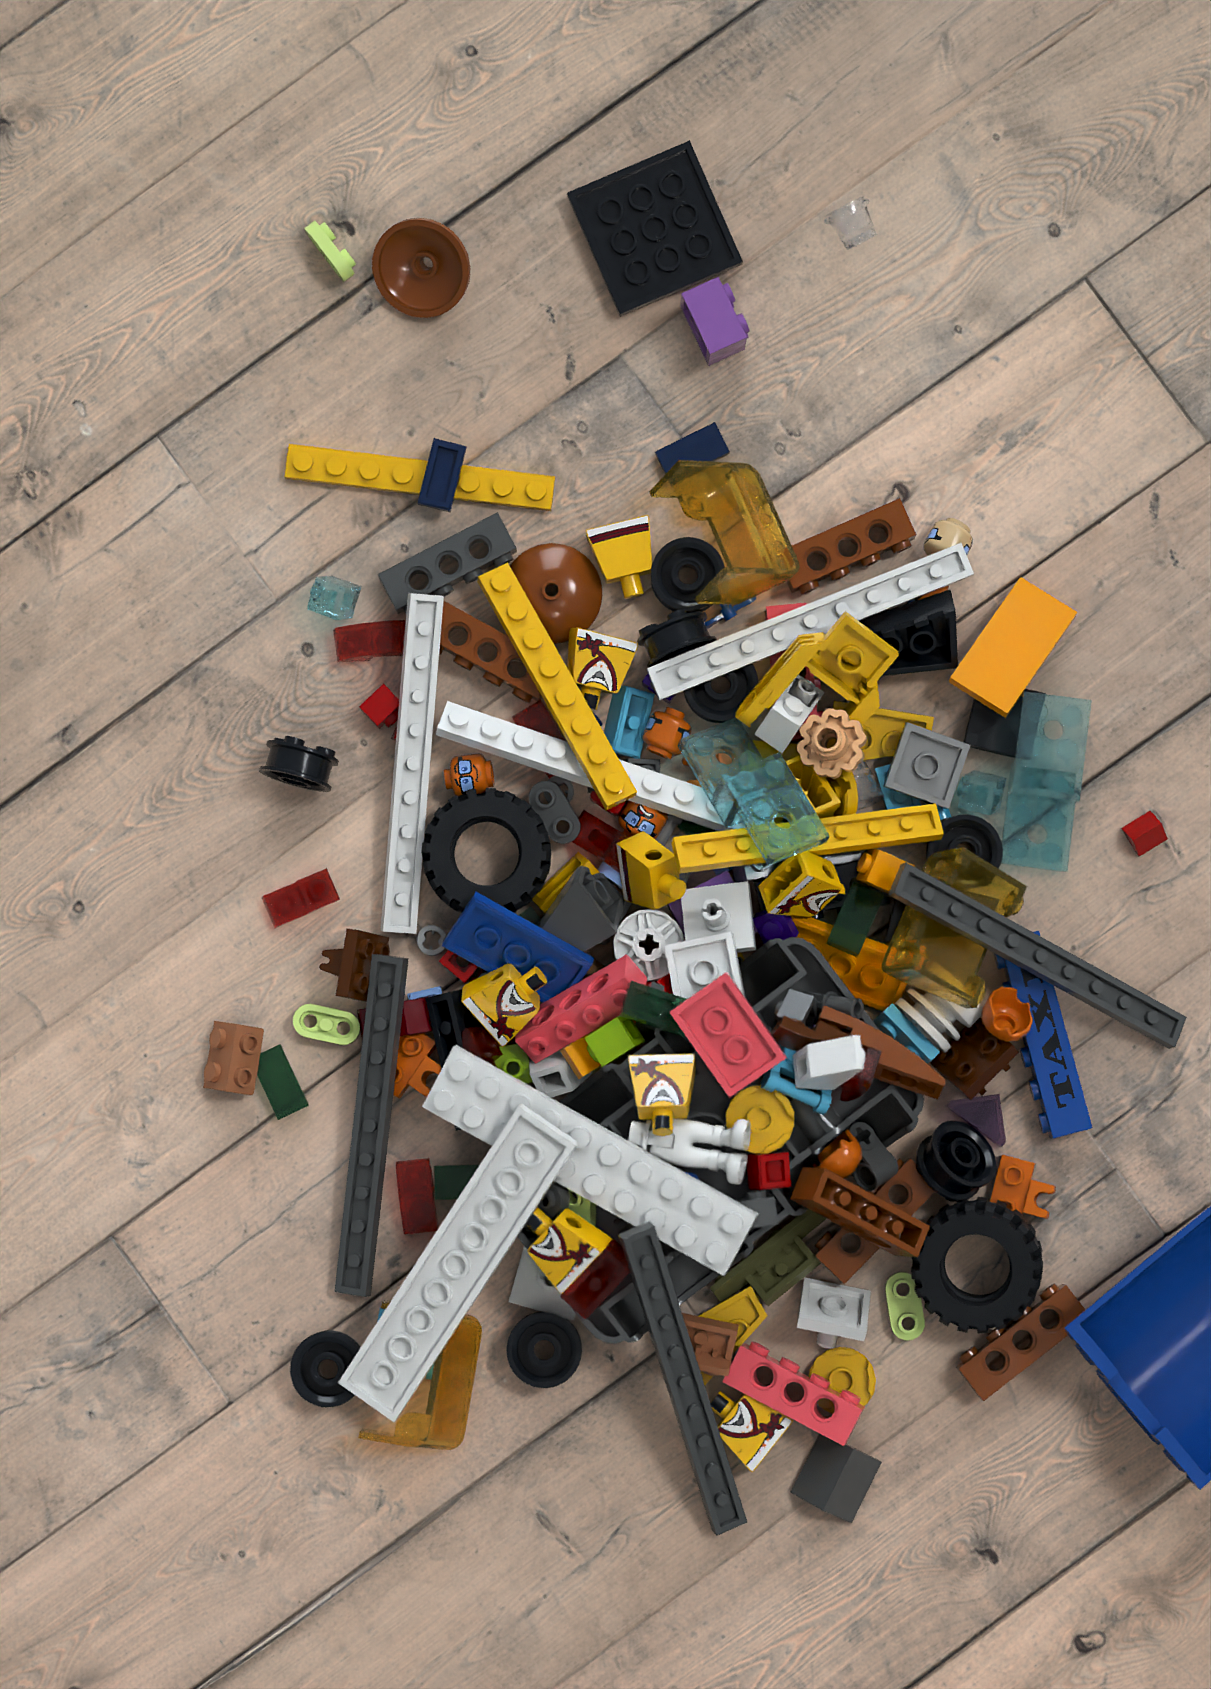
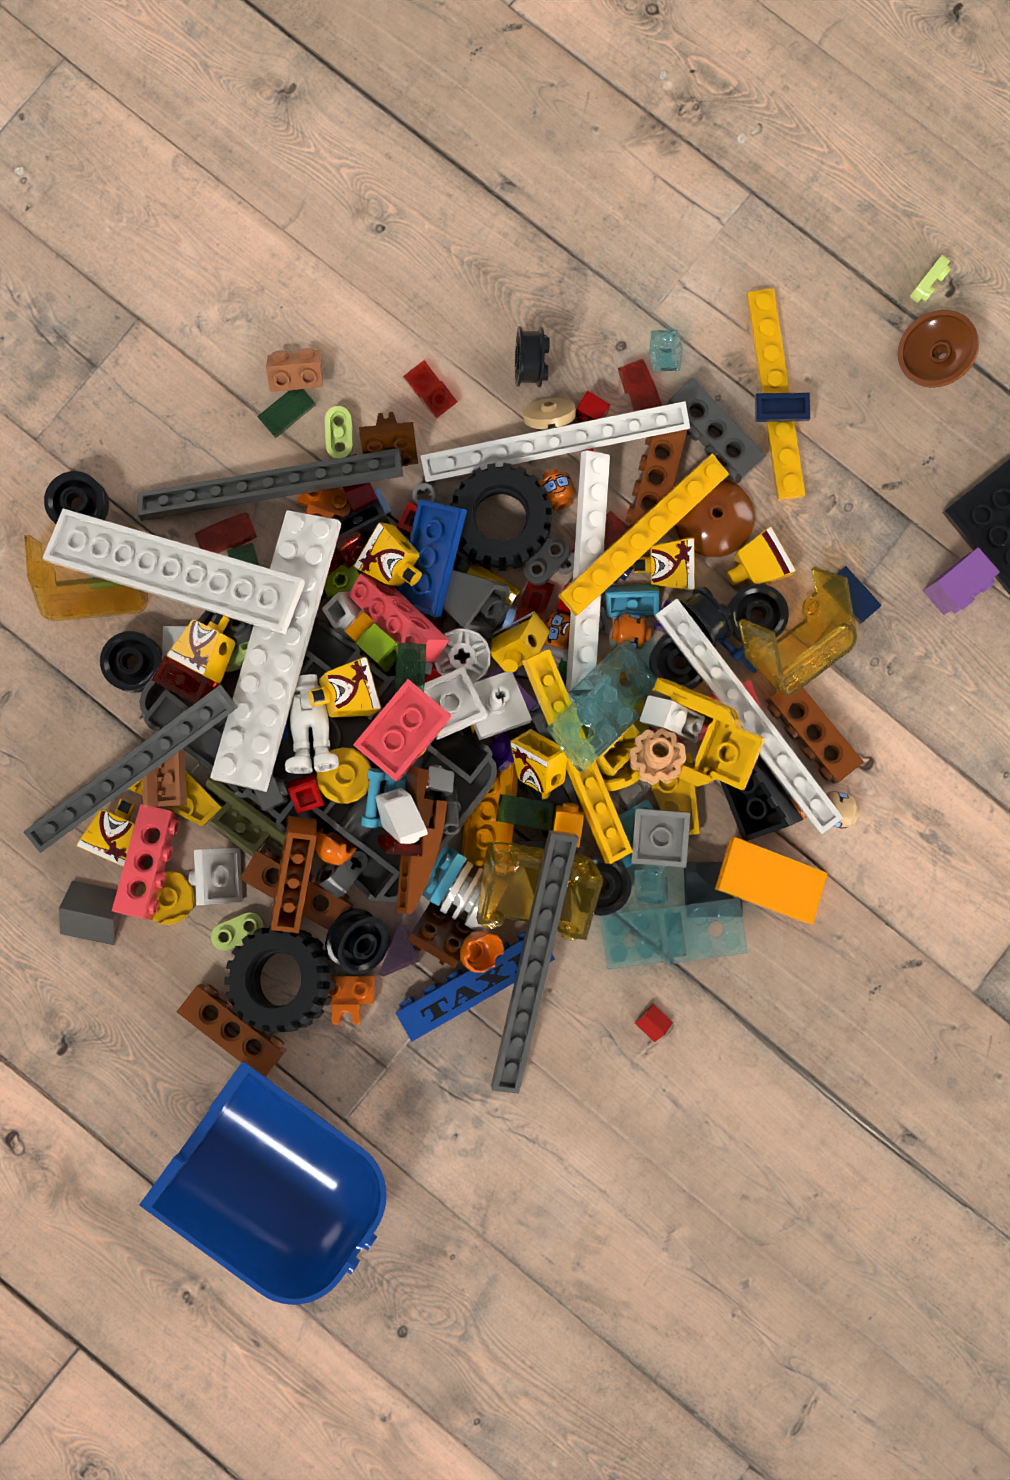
camera: 70 degrees right, 0 degrees up
none -> tan plate [522,398,576,429]

